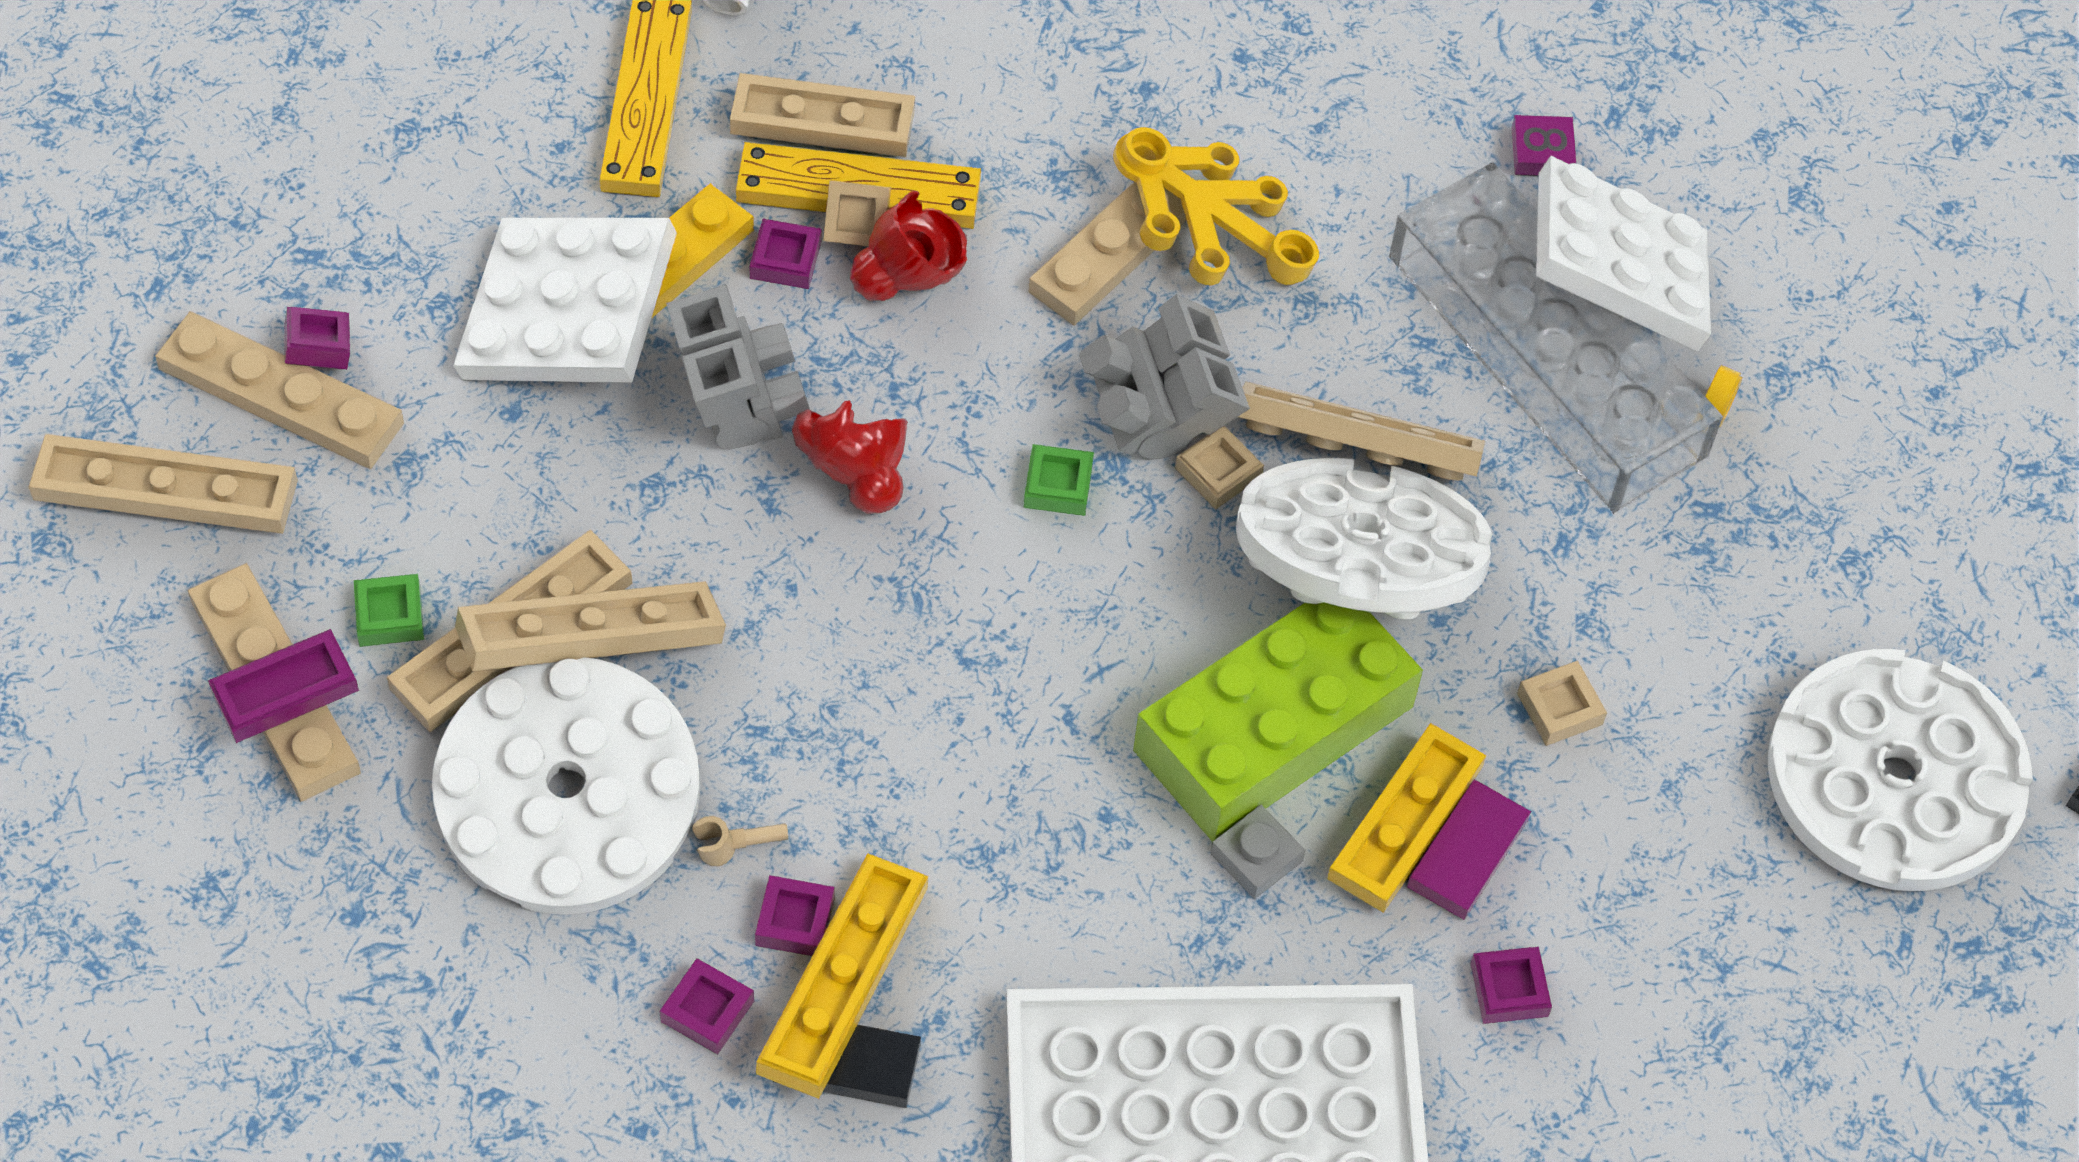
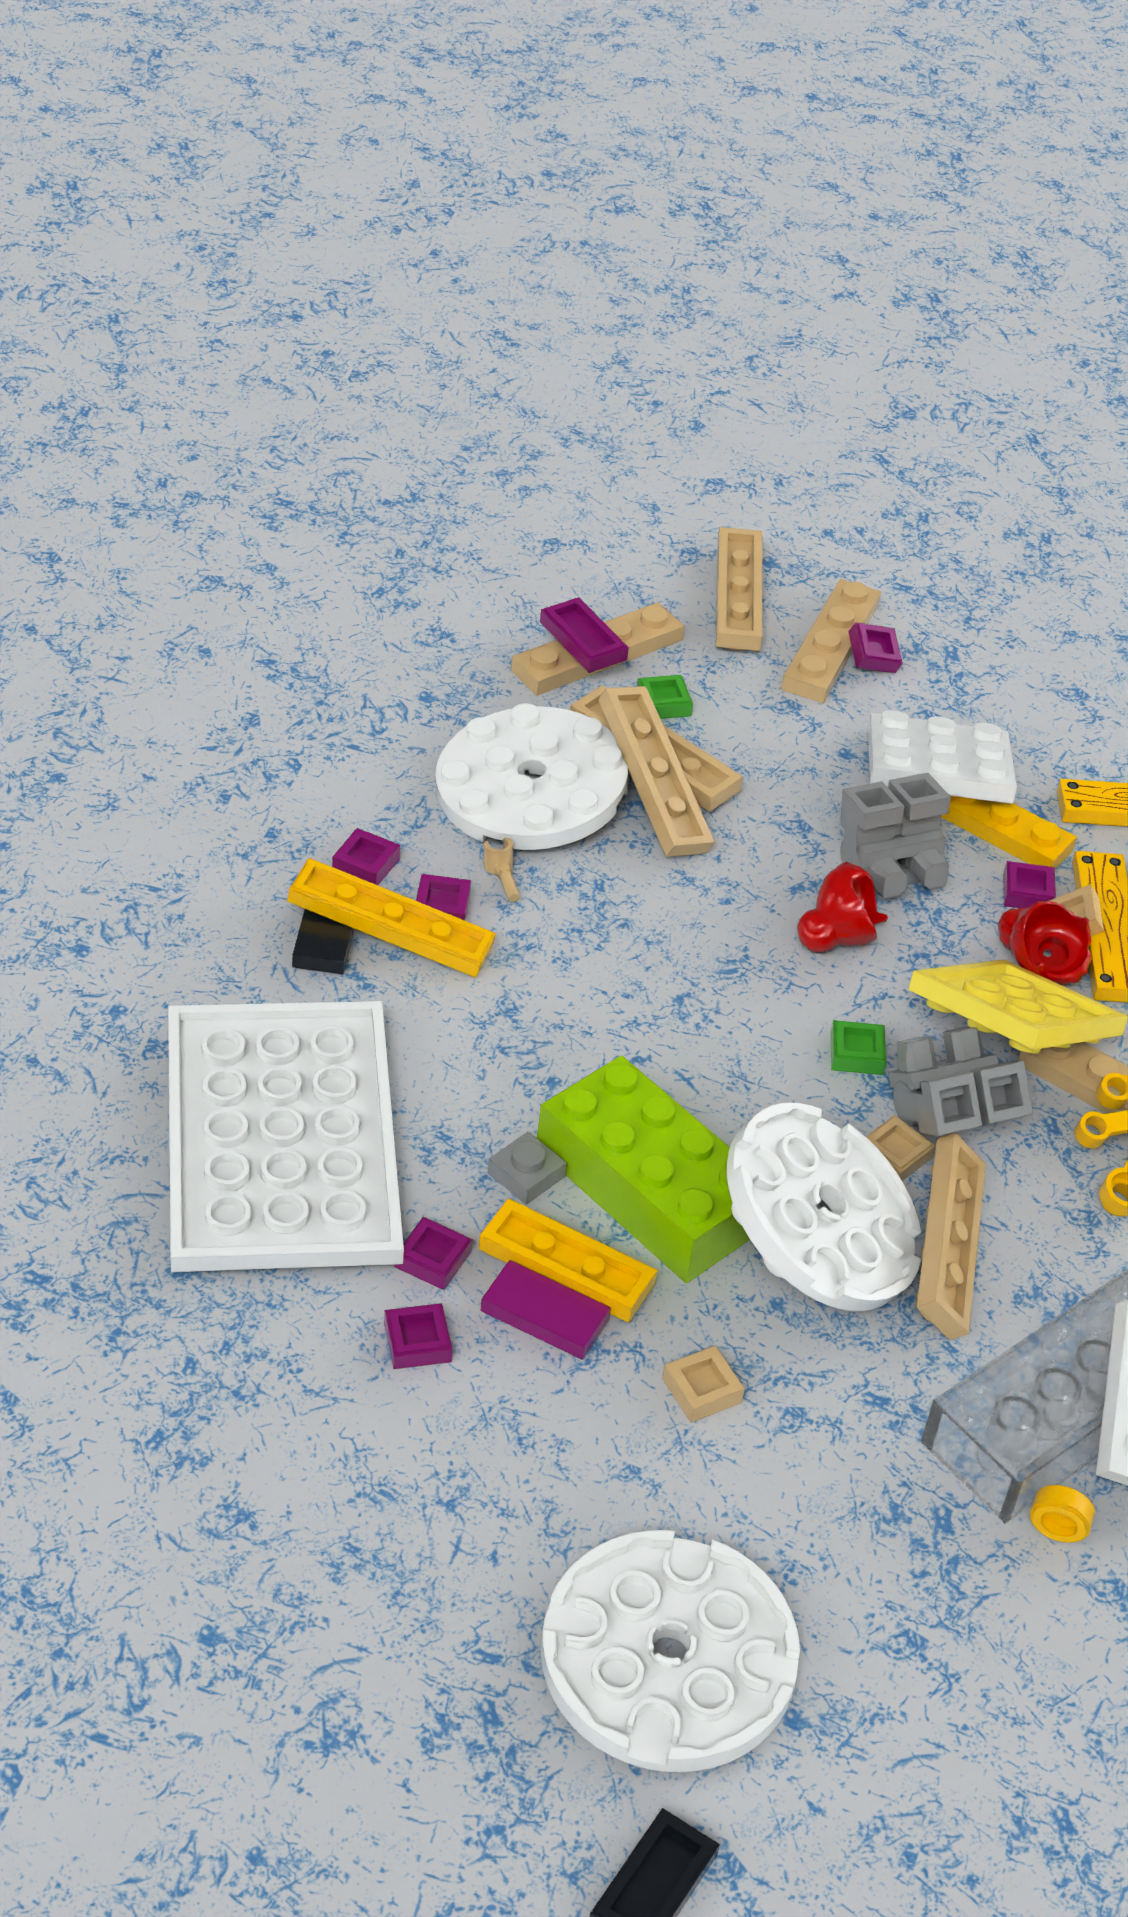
camera: 85 degrees right, 15 degrees down
none -> magenta tile [394,1217,473,1290]
none -> light yellow plate [908,959,1128,1053]

